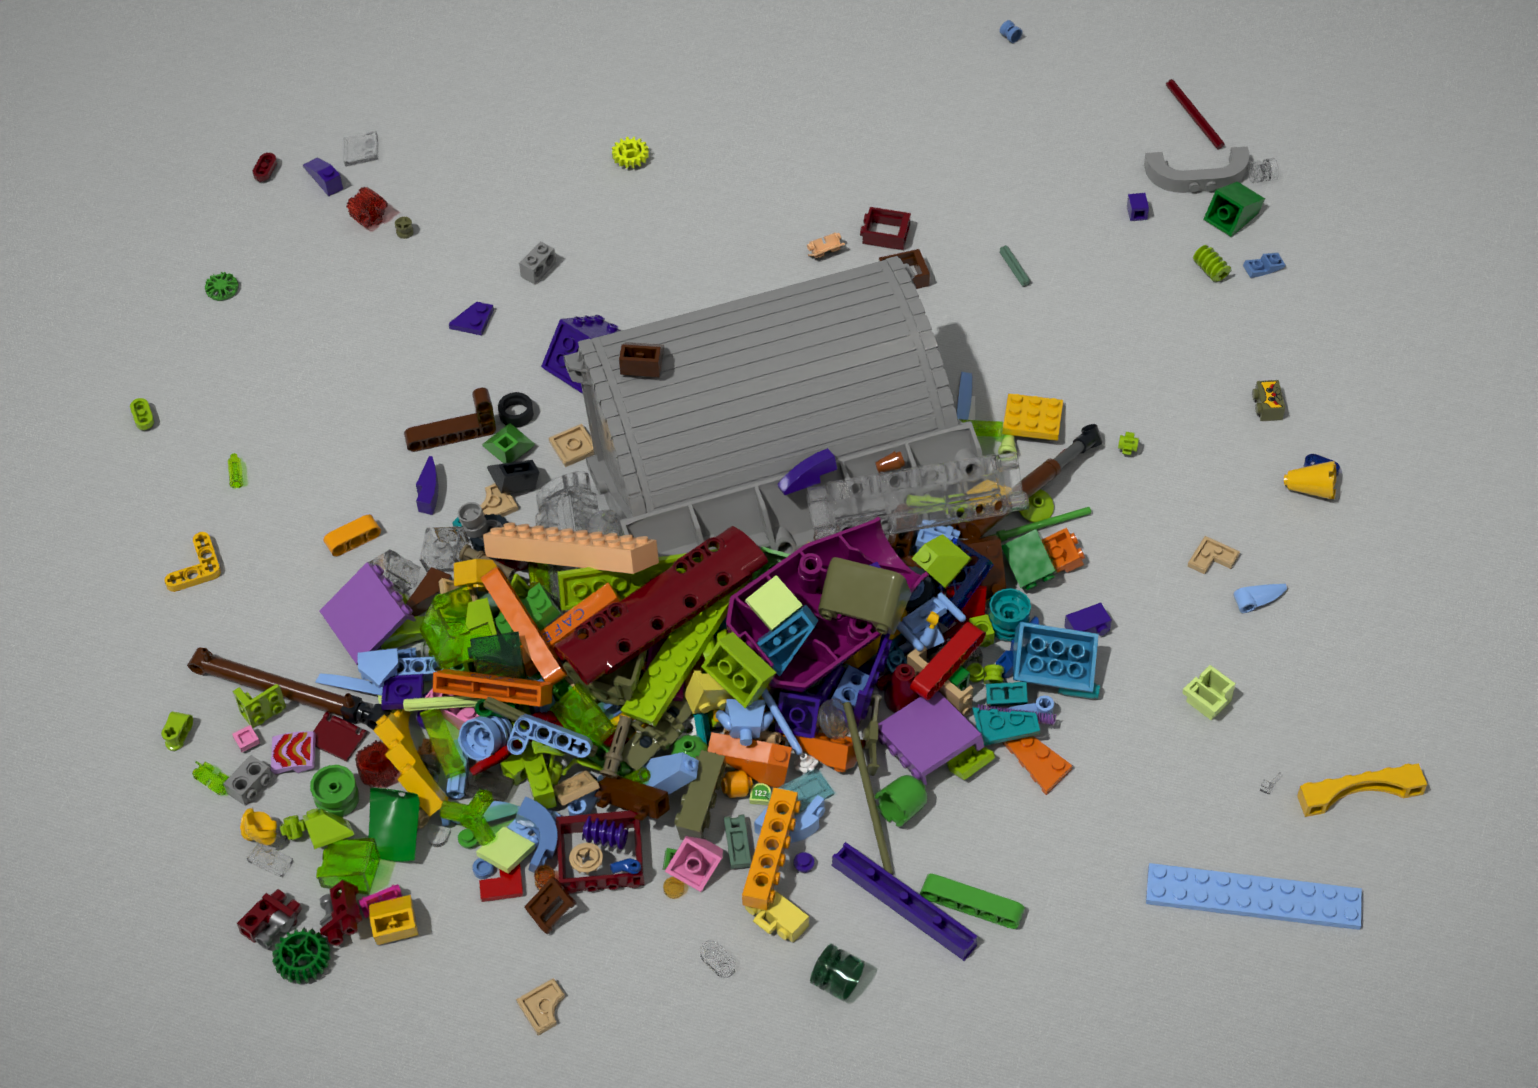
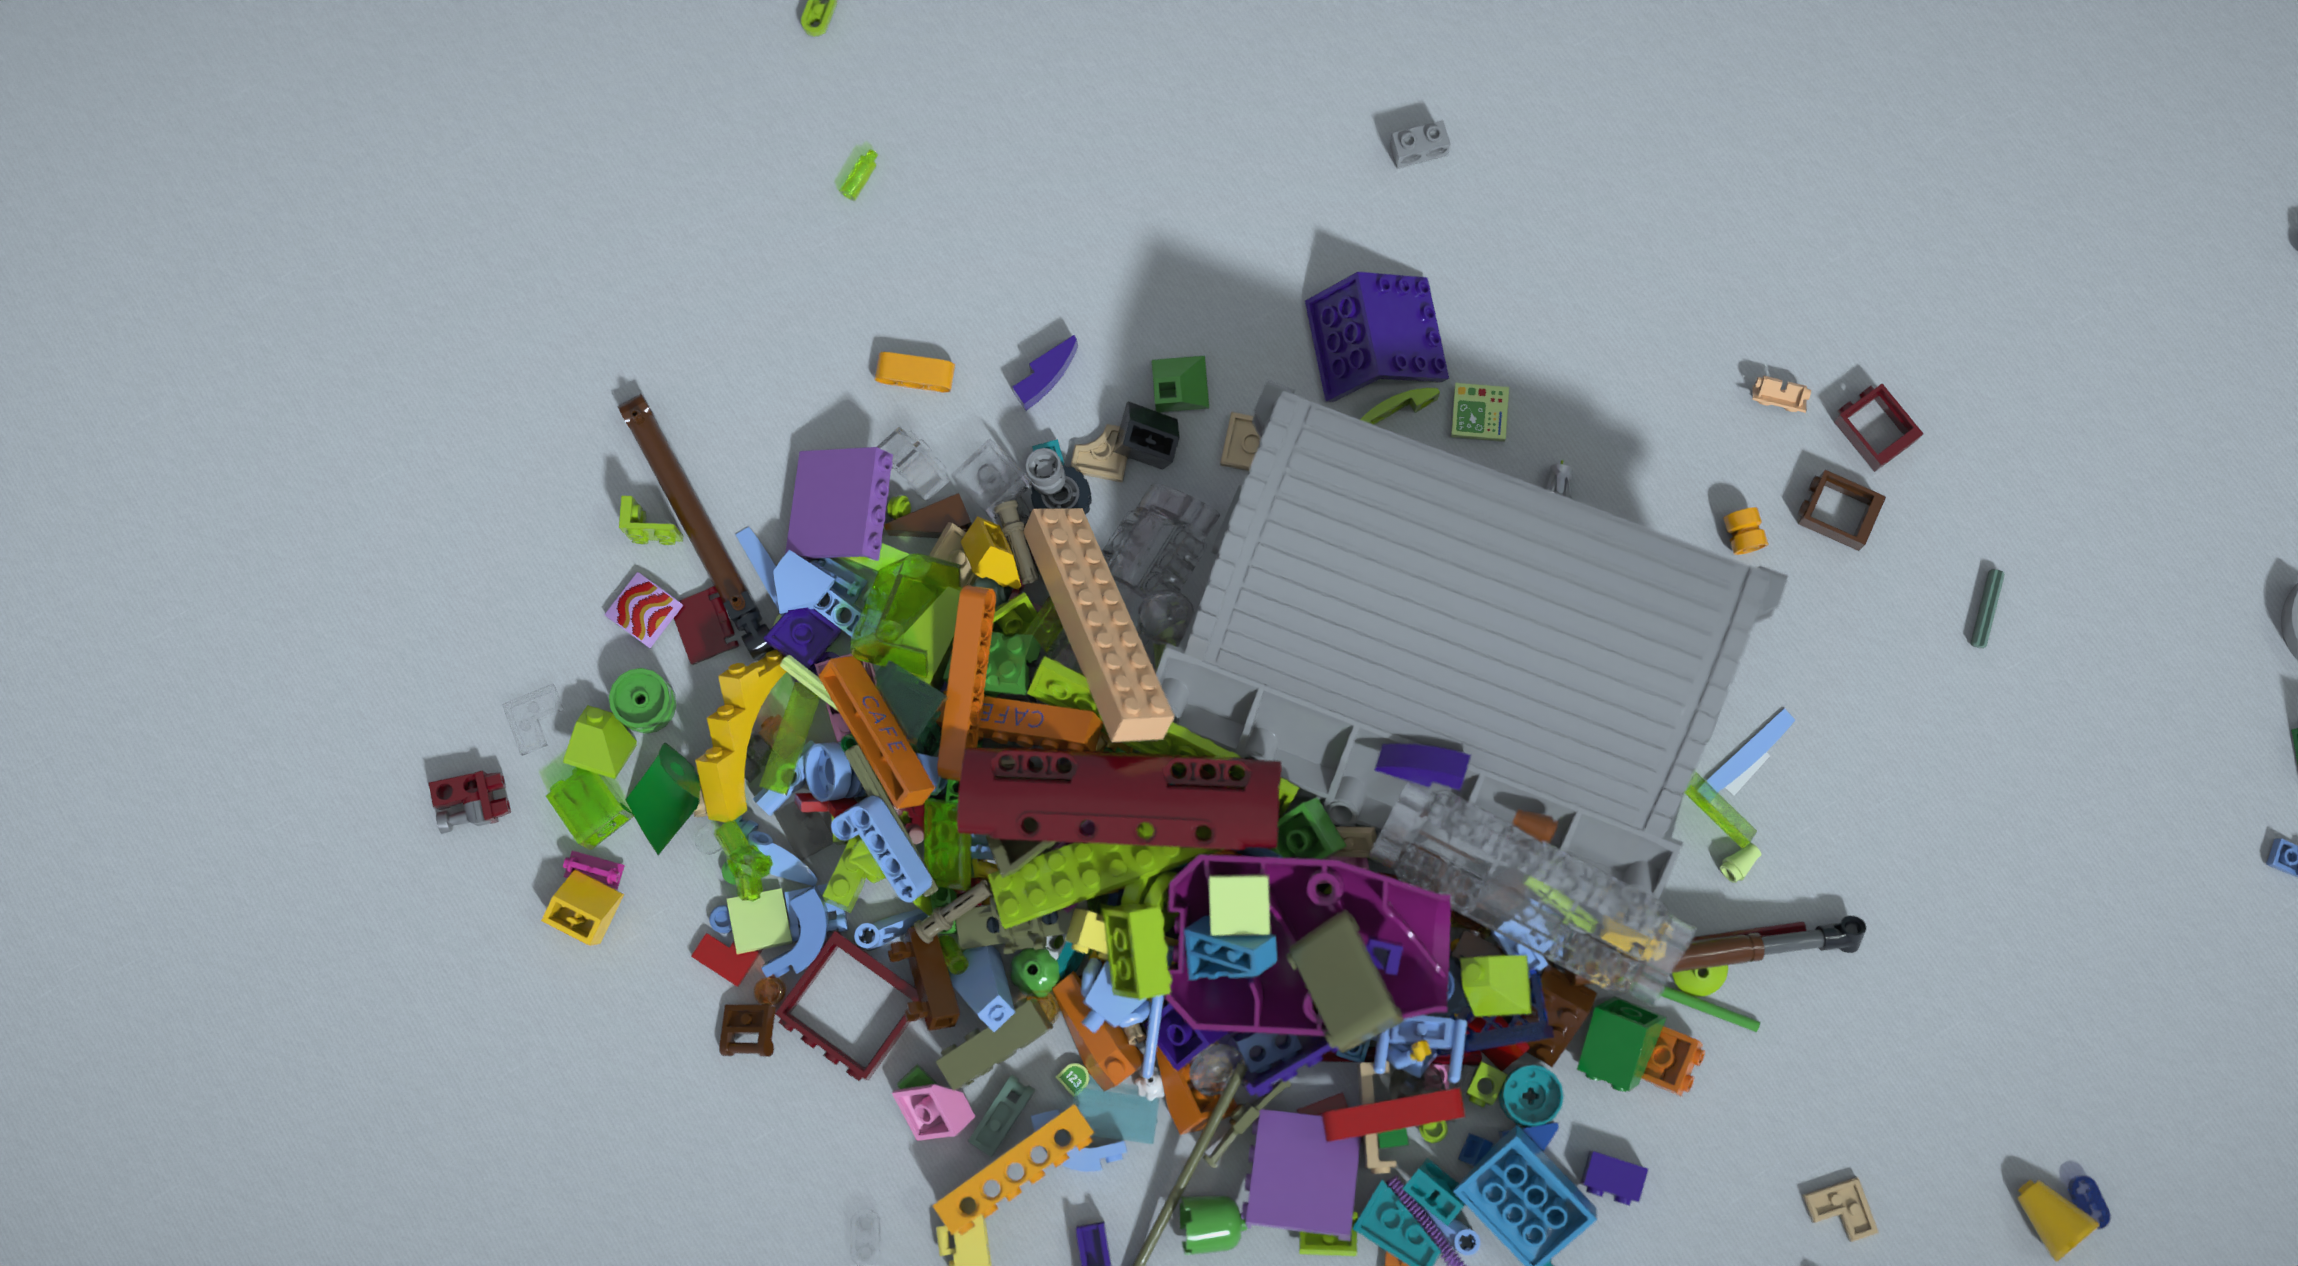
camera: 45 degrees right, 25 degrees up
lime piece [161,711,193,751] -> none
yellow beam [164,532,221,592] -> none
clear neon green hinge [192,761,229,795] -> none
light grey brick [223,755,272,806] -> none
bright pink plate [232,725,260,752] -> none
yellow hair [240,808,277,845] -> none
green gear [272,927,331,985] -> none
lime gear [279,815,307,840] -> none
dark red hips [320,880,362,946] -> none
clear red brick [355,740,399,788] -> none
reddish brown beam [404,387,496,452] -> none
dark purple wing [449,301,494,336] -> none
black tyre [498,392,534,428] -> none
tan tile [516,978,565,1036] -> none
tan tile [552,770,600,806] -> none
tan gear [569,843,603,874] -> none
dark purple piece [582,816,628,850] -> none
blue arm [610,858,641,874] -> none
neon yellow gear [612,137,649,168] -> none
reddish brown slope [619,342,664,377] -> none
clear yellow tile [663,877,685,899] -> none
light orange head [721,770,752,798] -> none
dark purple plate [793,852,814,873] -> none
dark red cone [884,664,921,713] -> none
lime wheel [984,664,1004,684] -> none
yellow plate [1002,393,1063,441] -> none
lime gear [1118,432,1139,455] -> none
dark purple brick [1127,193,1149,221] -> none
lime piece [1193,245,1232,282] -> none
olive brick [1252,380,1285,421] -> none

